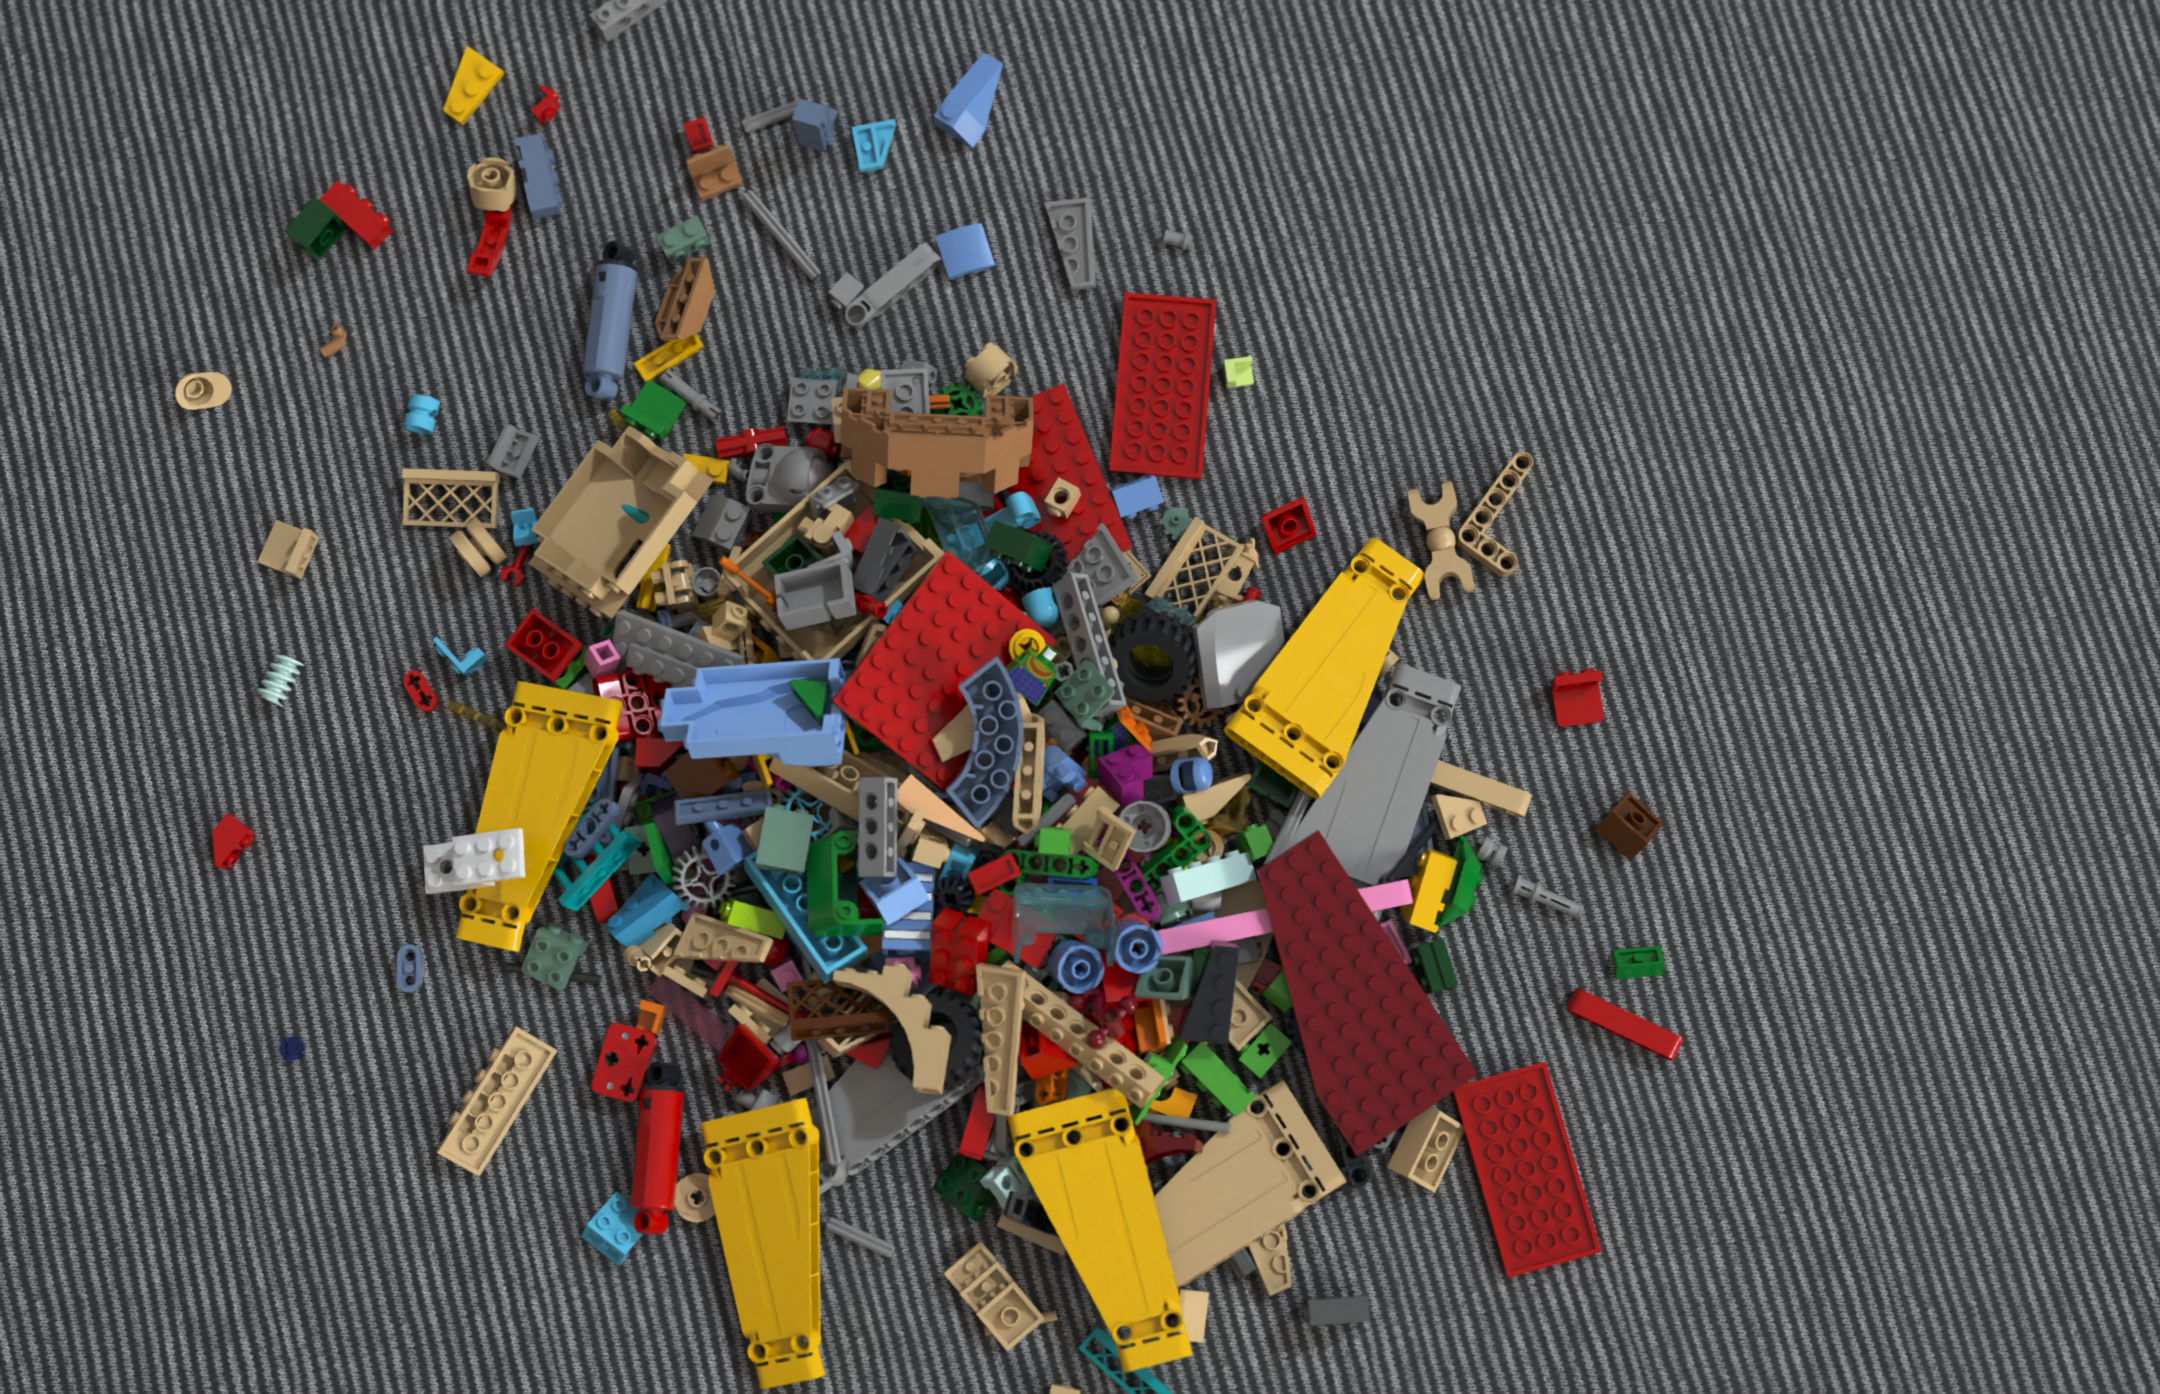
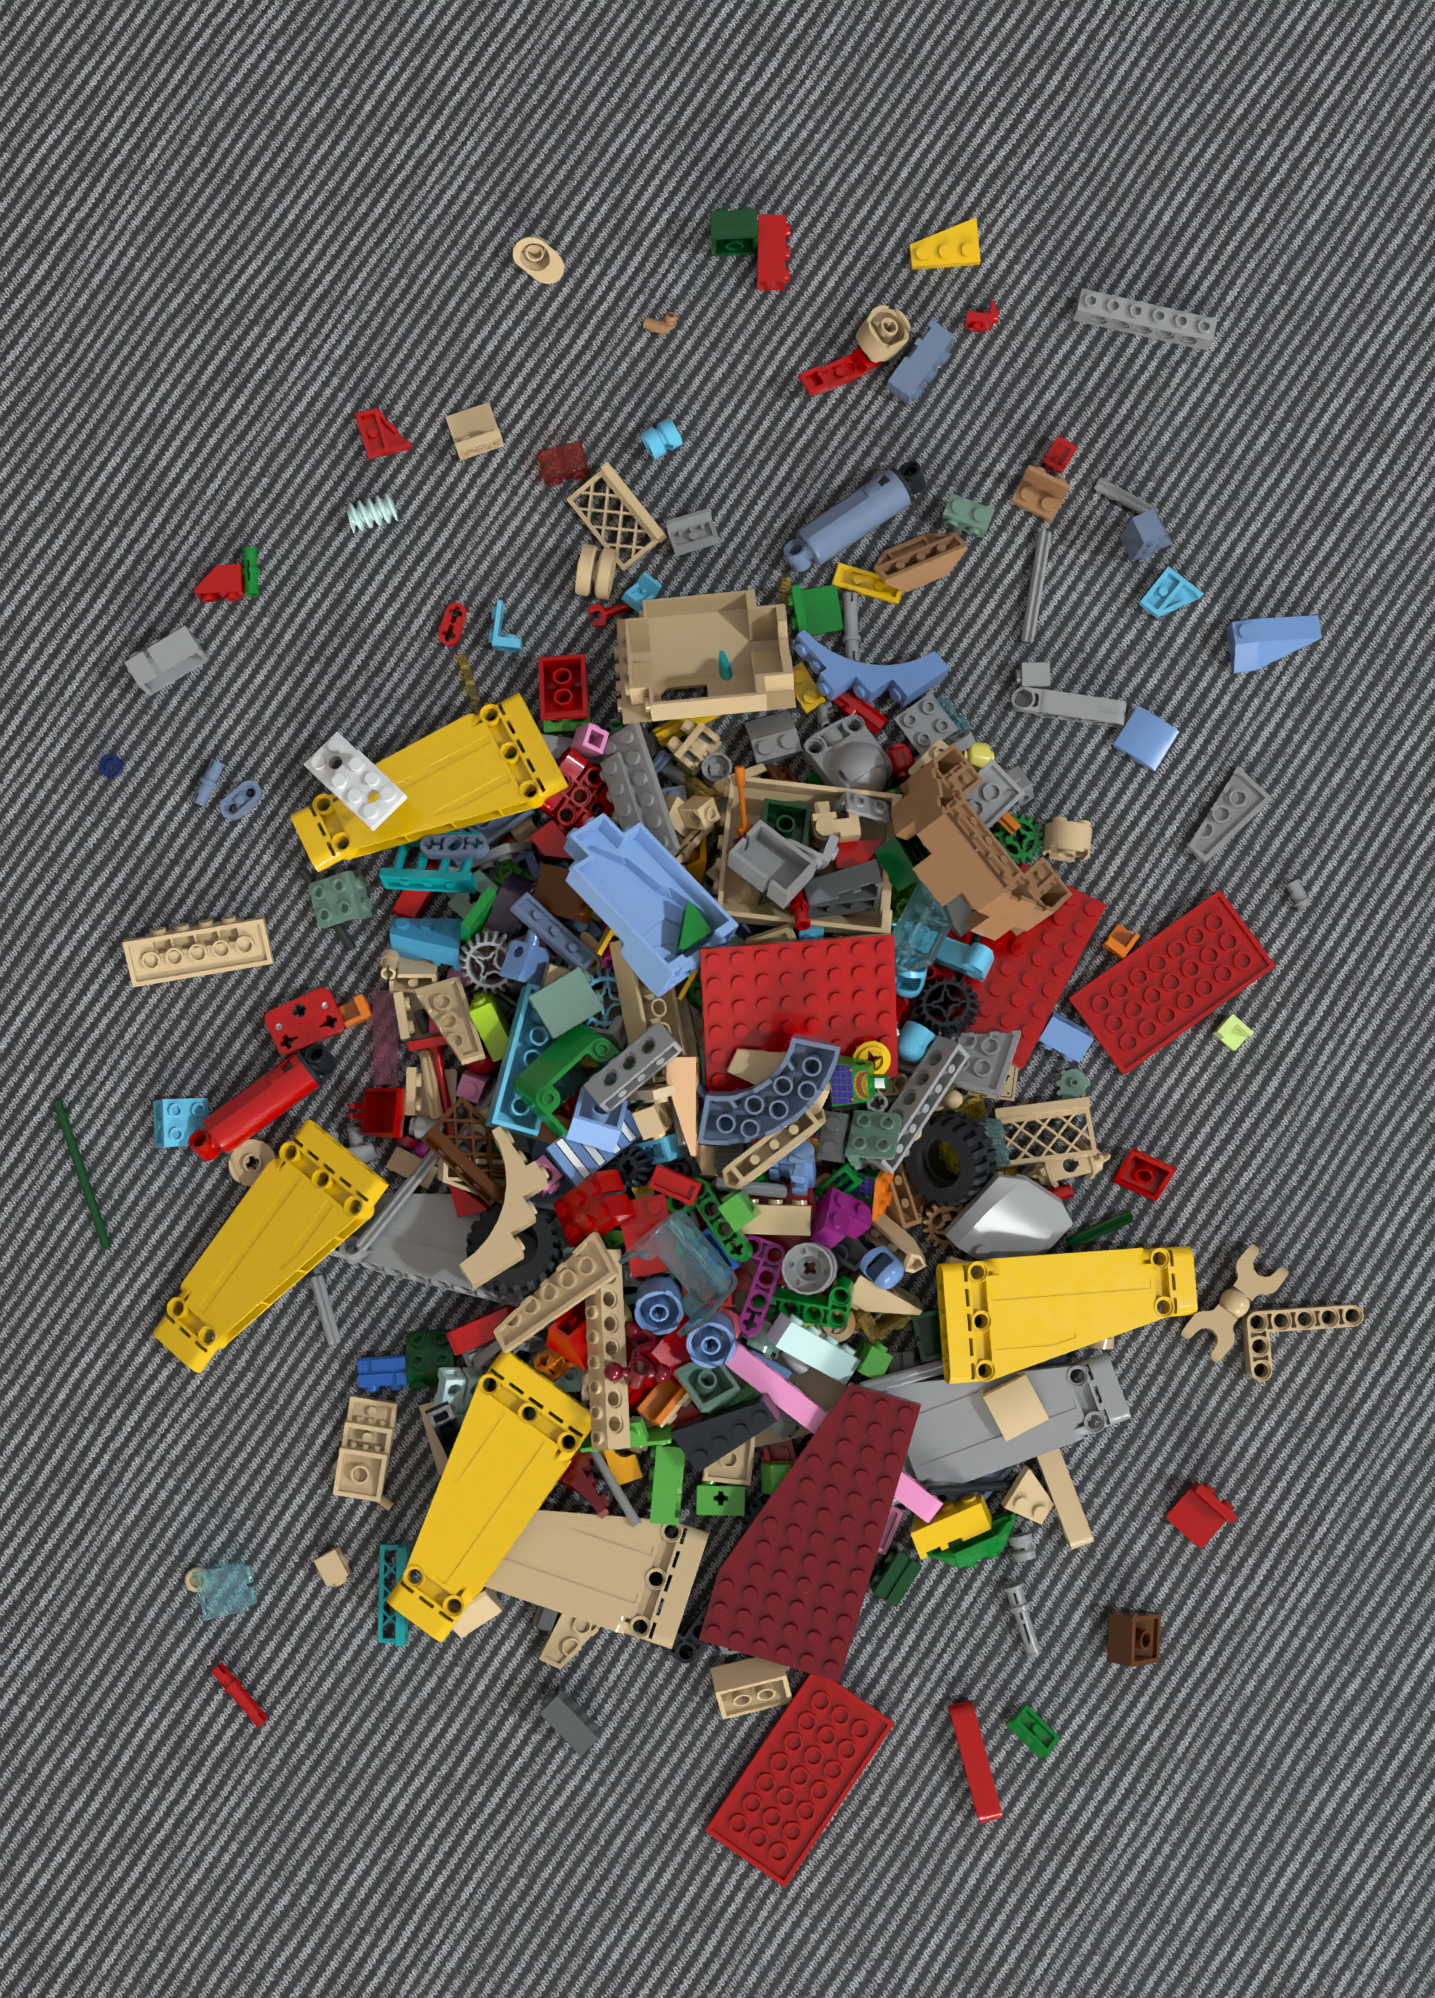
camera: 45 degrees right, 5 degrees up
dark green brick [984,520,1052,574] -> none
tan brick [1044,477,1081,519] -> none
tan plate [1081,806,1136,872] -> none
none -> dark green bar [53,1100,112,1250]
none -> light grey piece [124,626,209,696]
none -> sand blue pin [191,758,225,807]
none -> green pin [242,547,260,597]
none -> red wing [355,408,411,460]
none -> blue brick [357,1354,408,1392]
none -> clear red brick [537,441,590,486]
none -> medium blue arch [794,629,949,707]
none -> tan slope [982,1372,1049,1442]
none -> dark green axle [1066,1211,1134,1249]
none -> orange panel [1102,924,1140,960]

